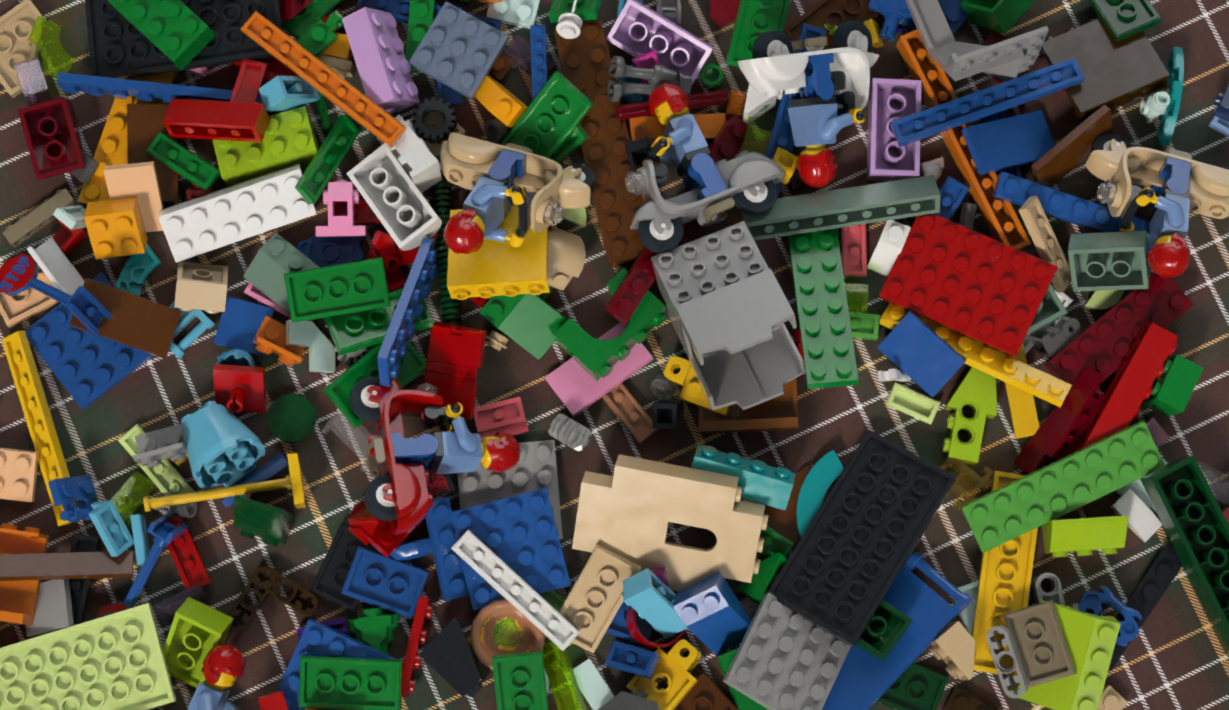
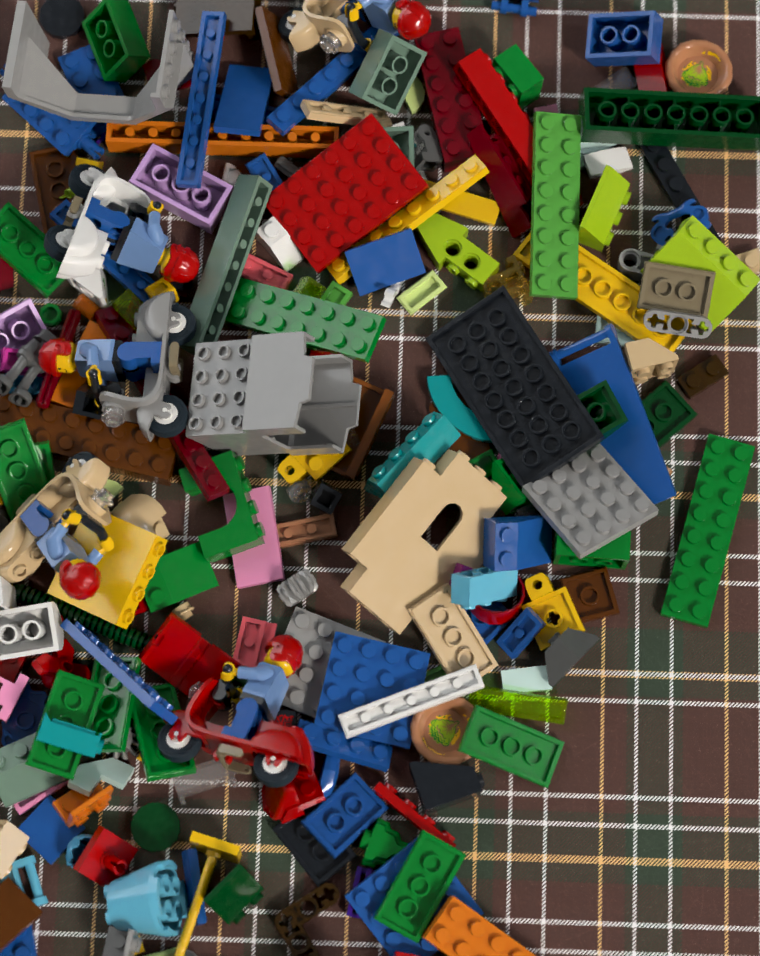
camera: 60 degrees left, 5 degrees down
none -> teal window [36,712,105,758]

